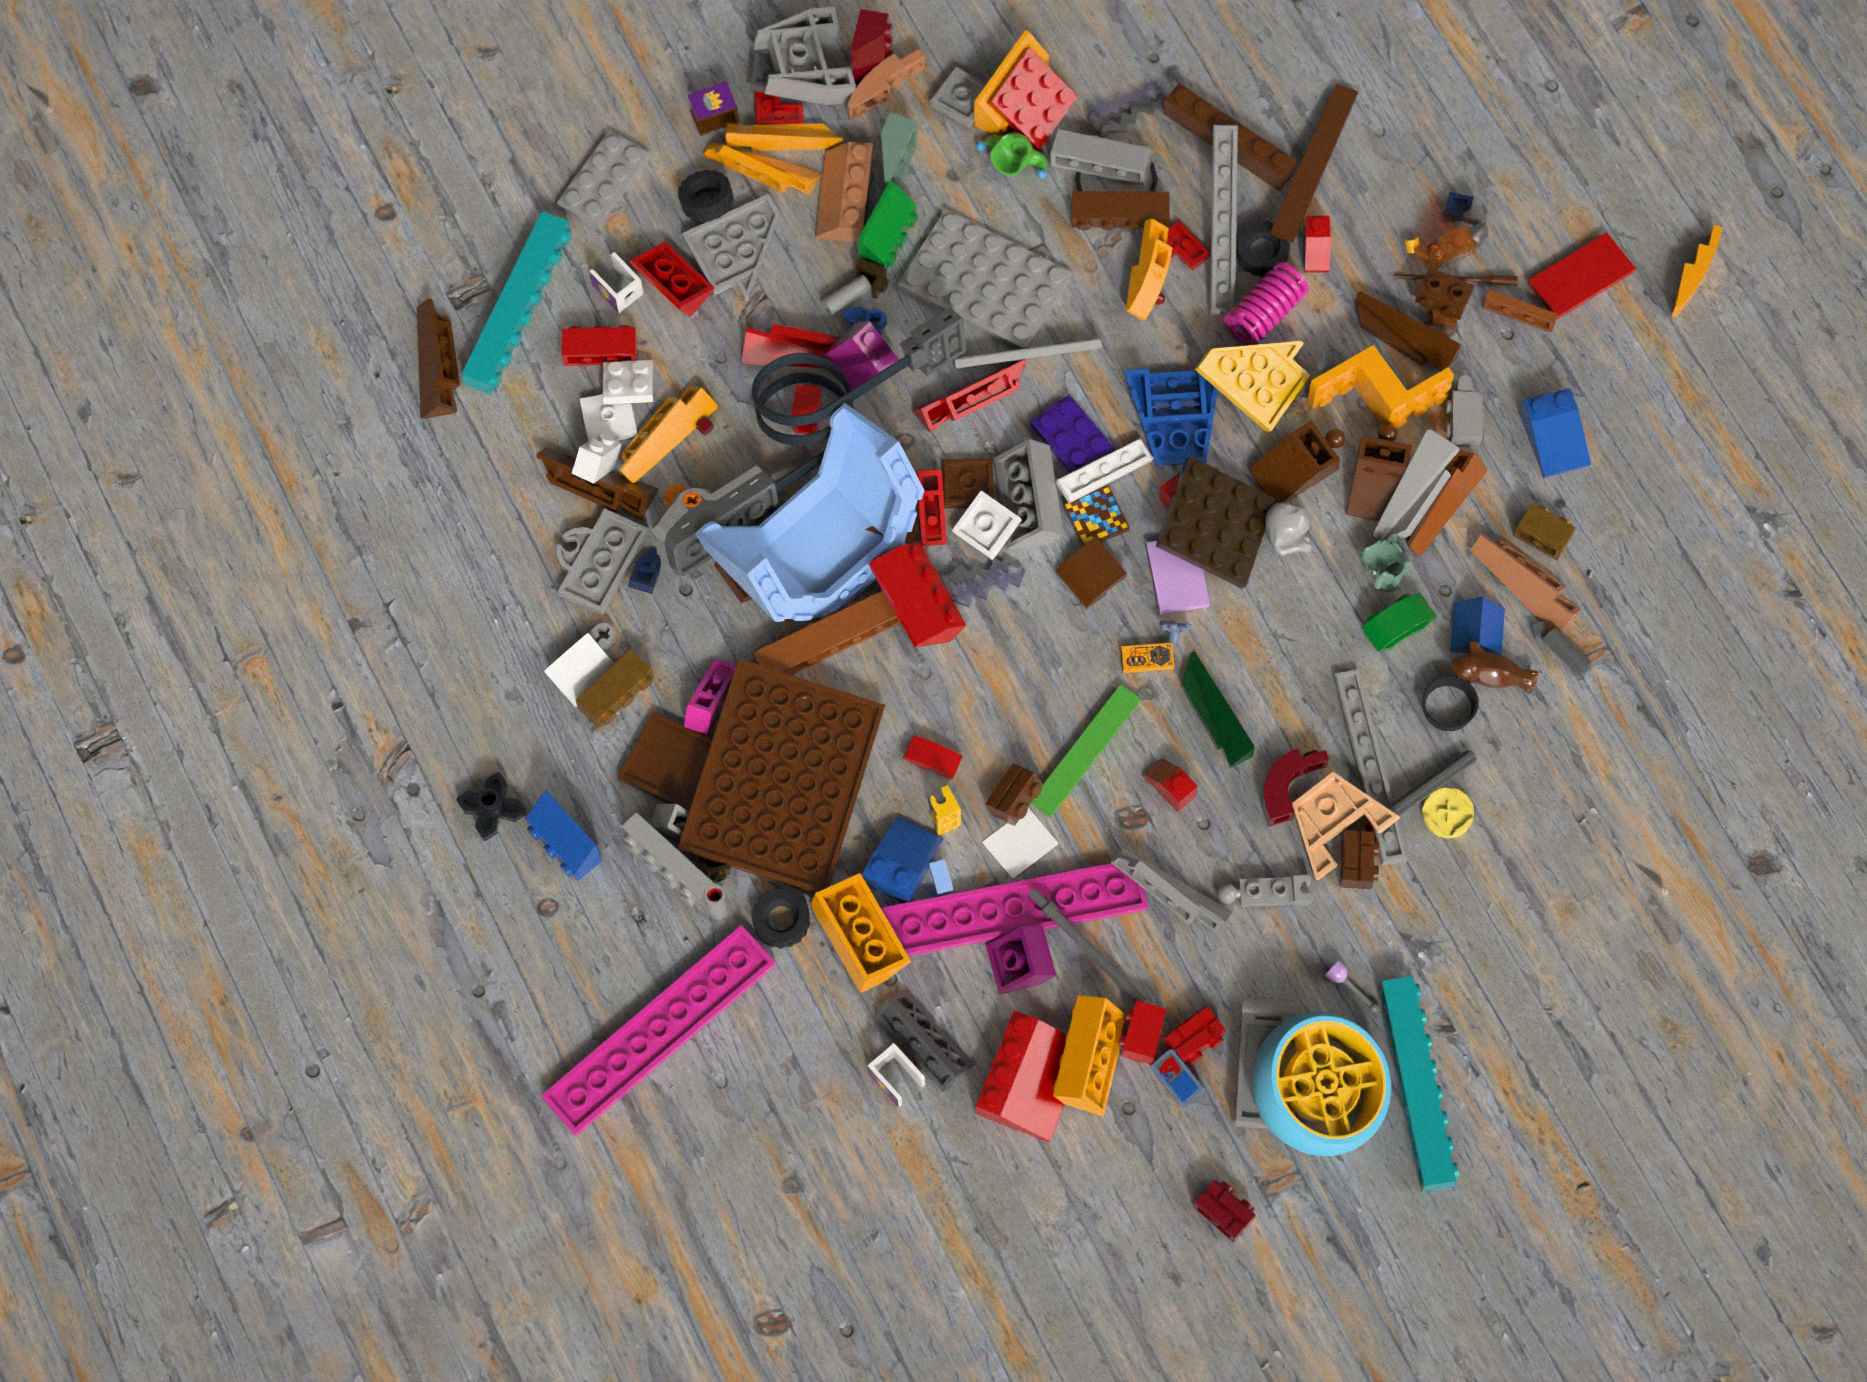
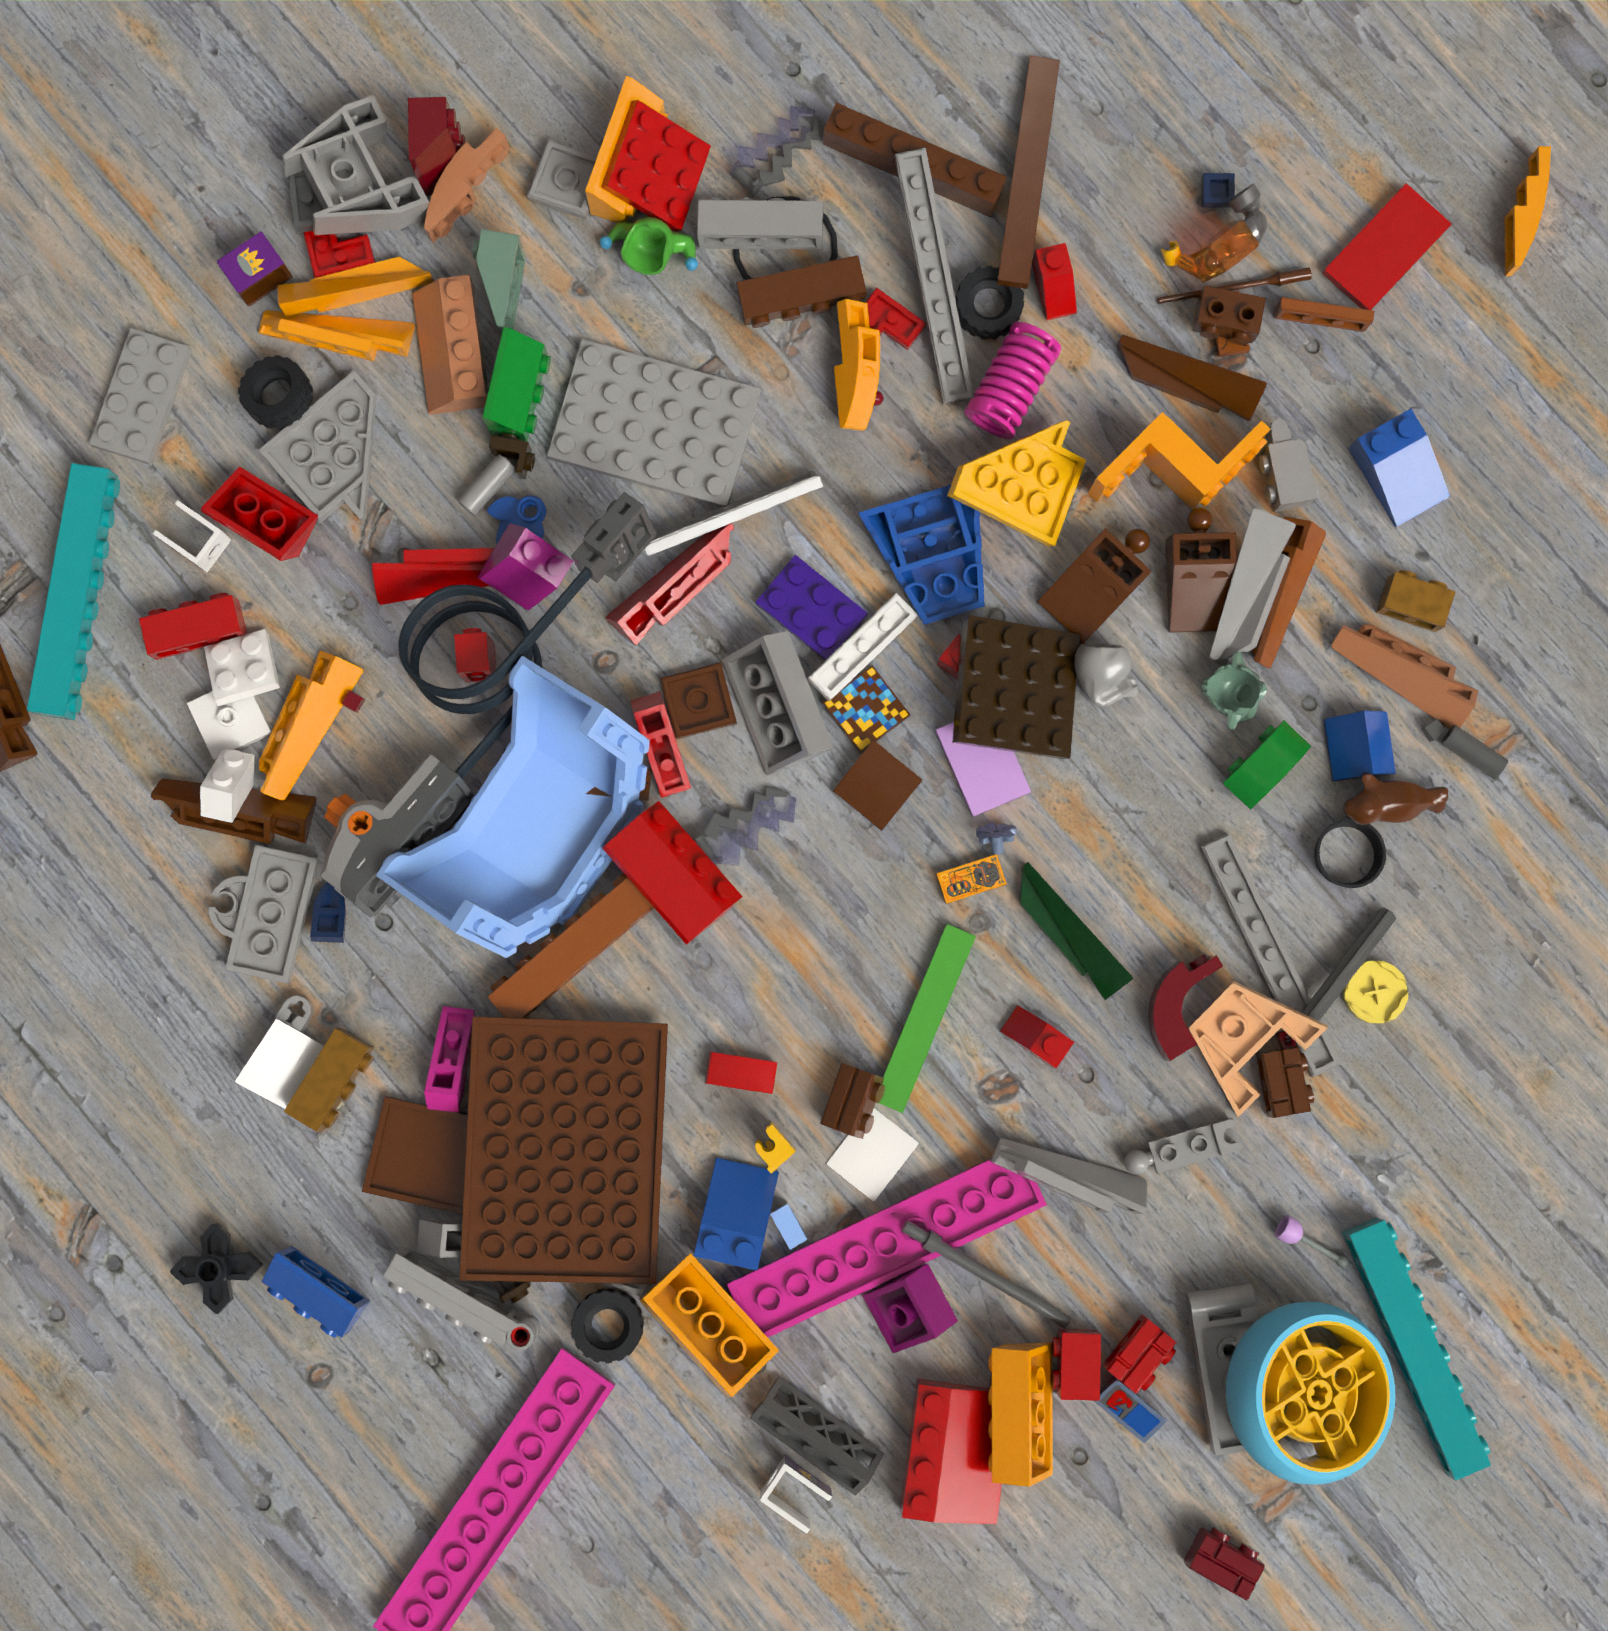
camera: 20 degrees left, 15 degrees up
white plate [952,491,1022,560] -> none

